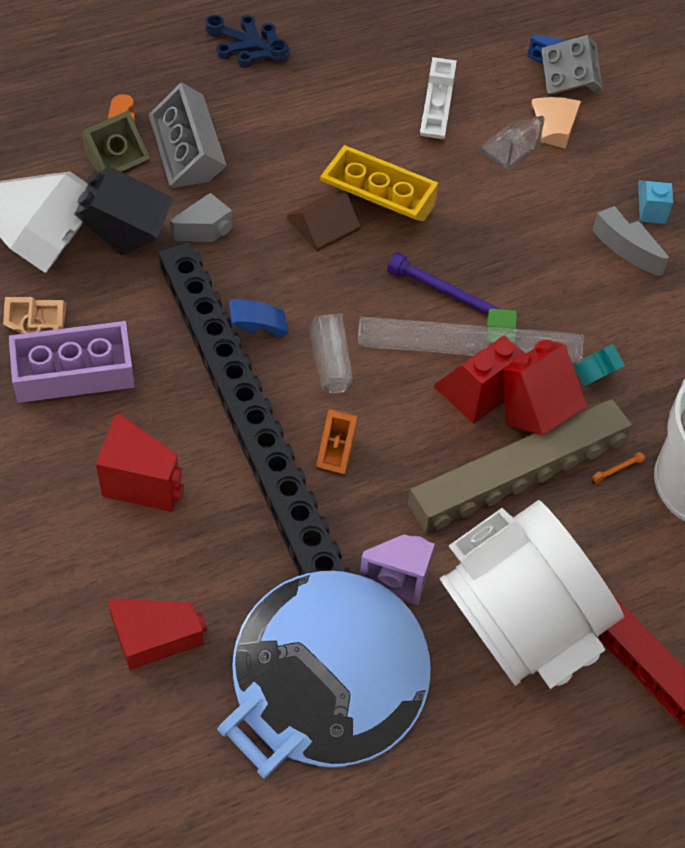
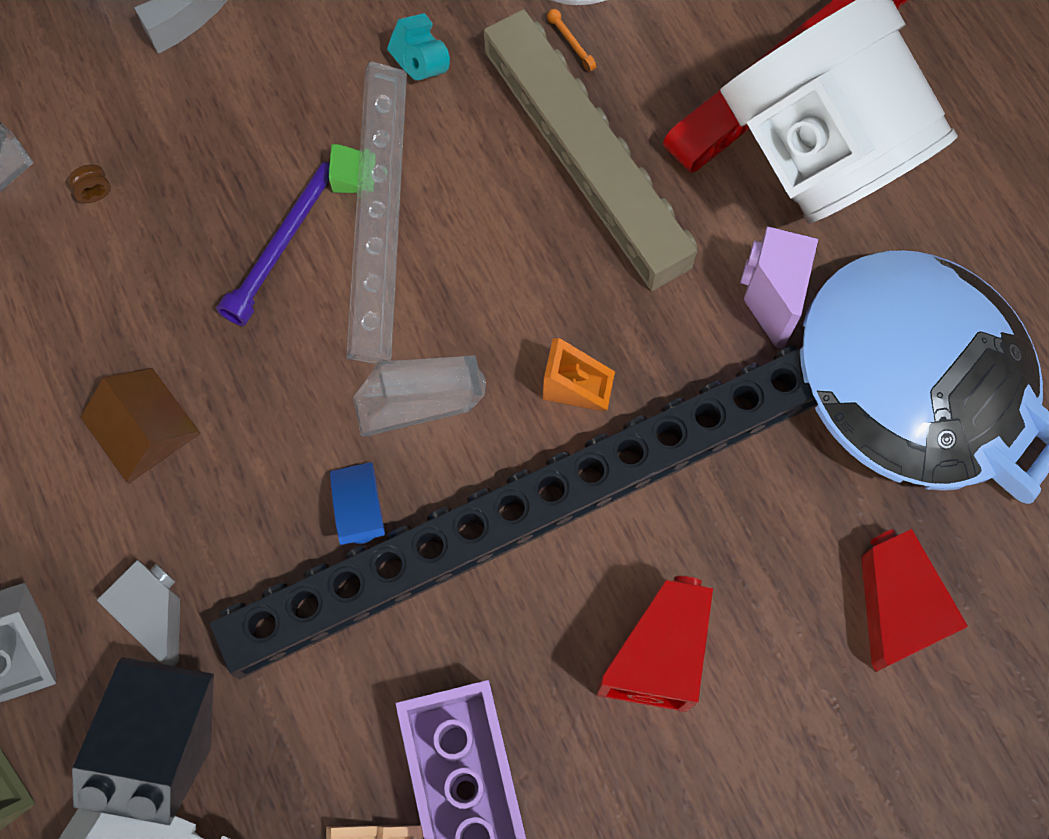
camera: 90 degrees left, 15 degrees up
yellow slope [320,145,438,222] -> none
red slope [434,335,525,424] -> none
red slope [502,340,587,435] -> none
none -> reddish brown bush [68,164,111,203]

